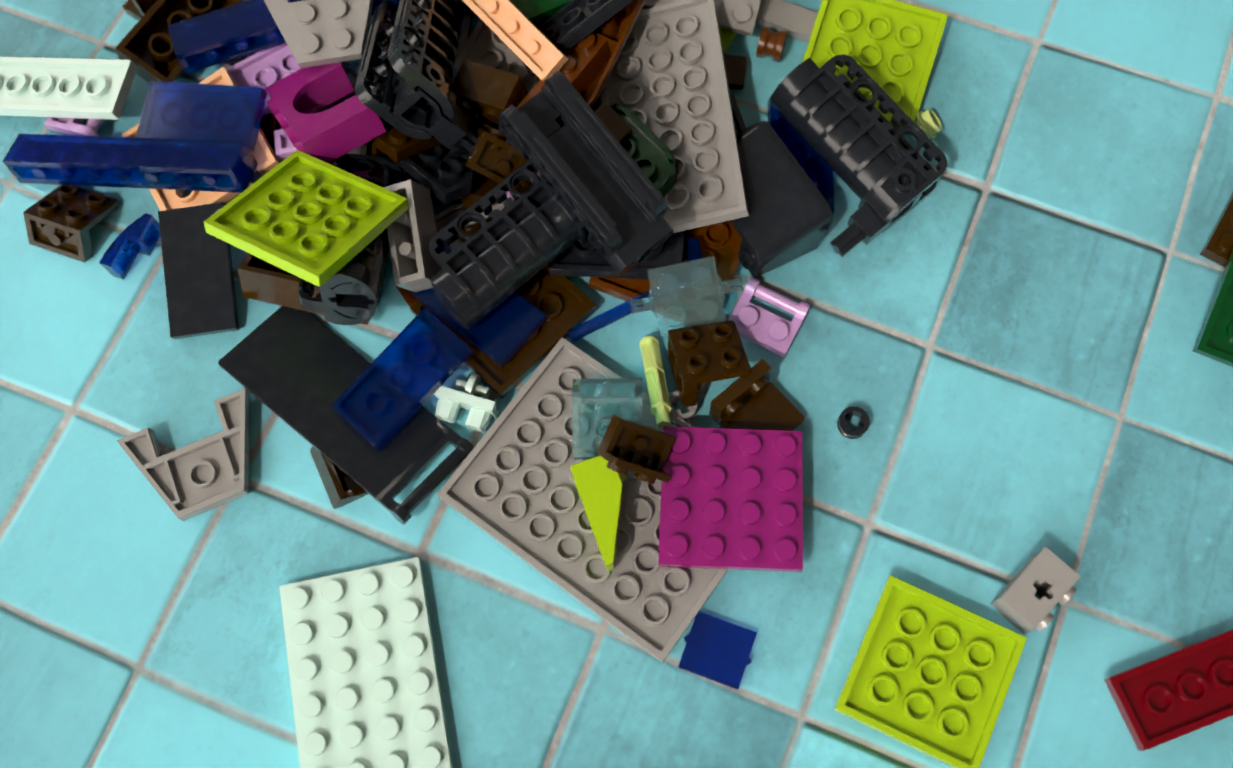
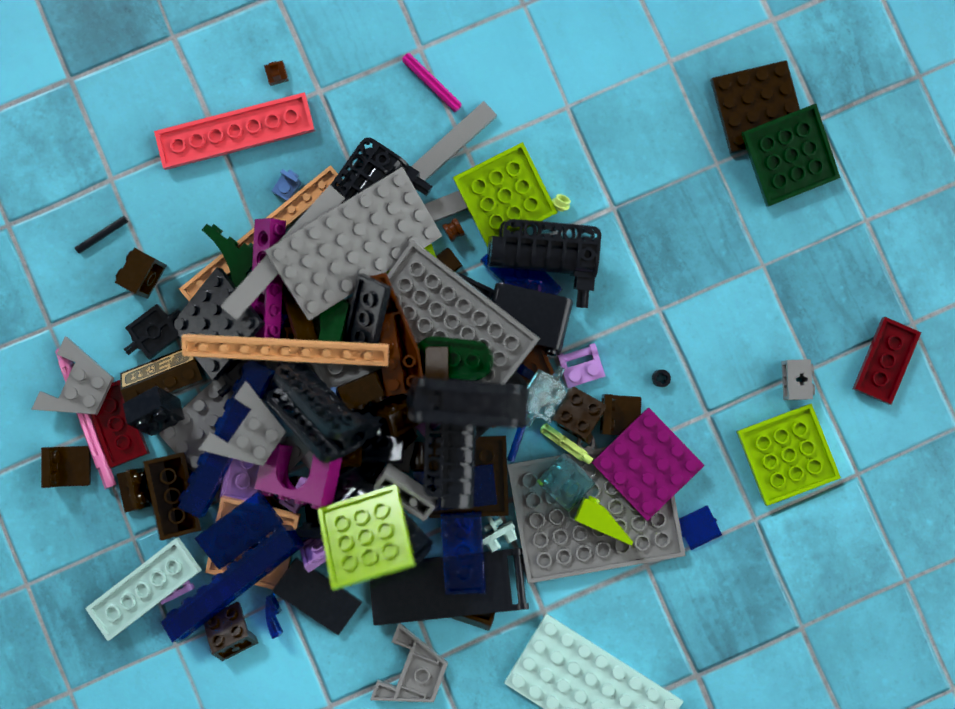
camera: 50 degrees left, 15 degrees up
dark brown bracket [597,414,676,484] -> none

